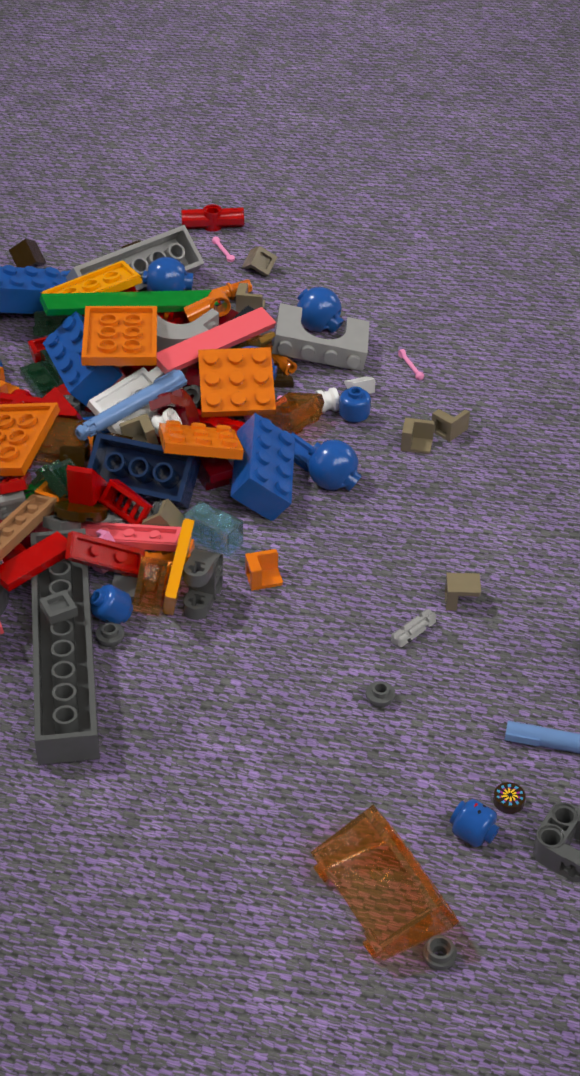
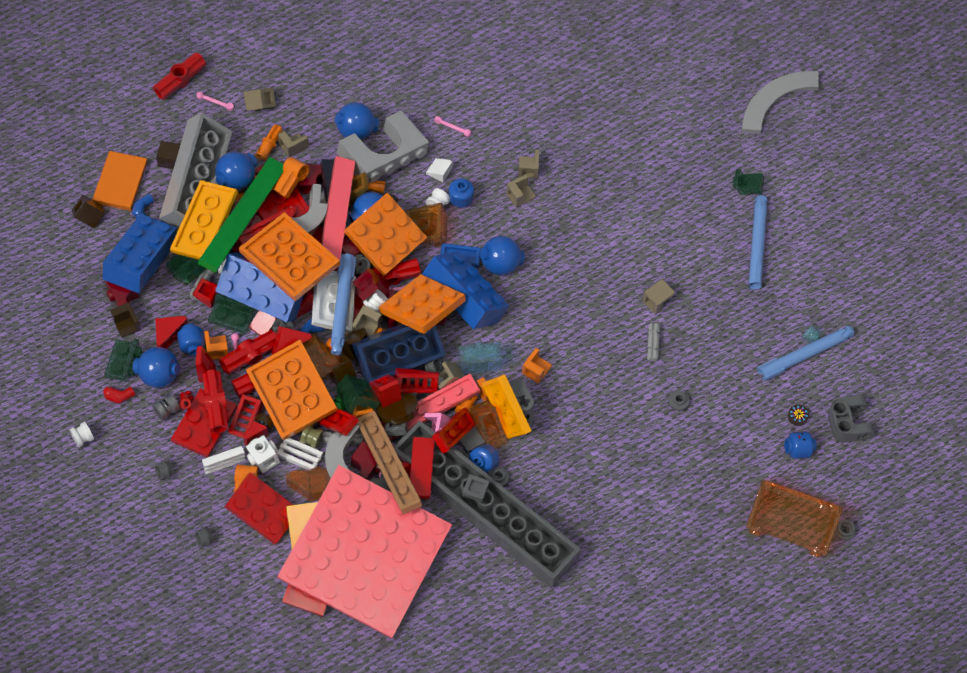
camera: 45 degrees left, 20 degrees up
none -> orange tile [92,151,148,211]

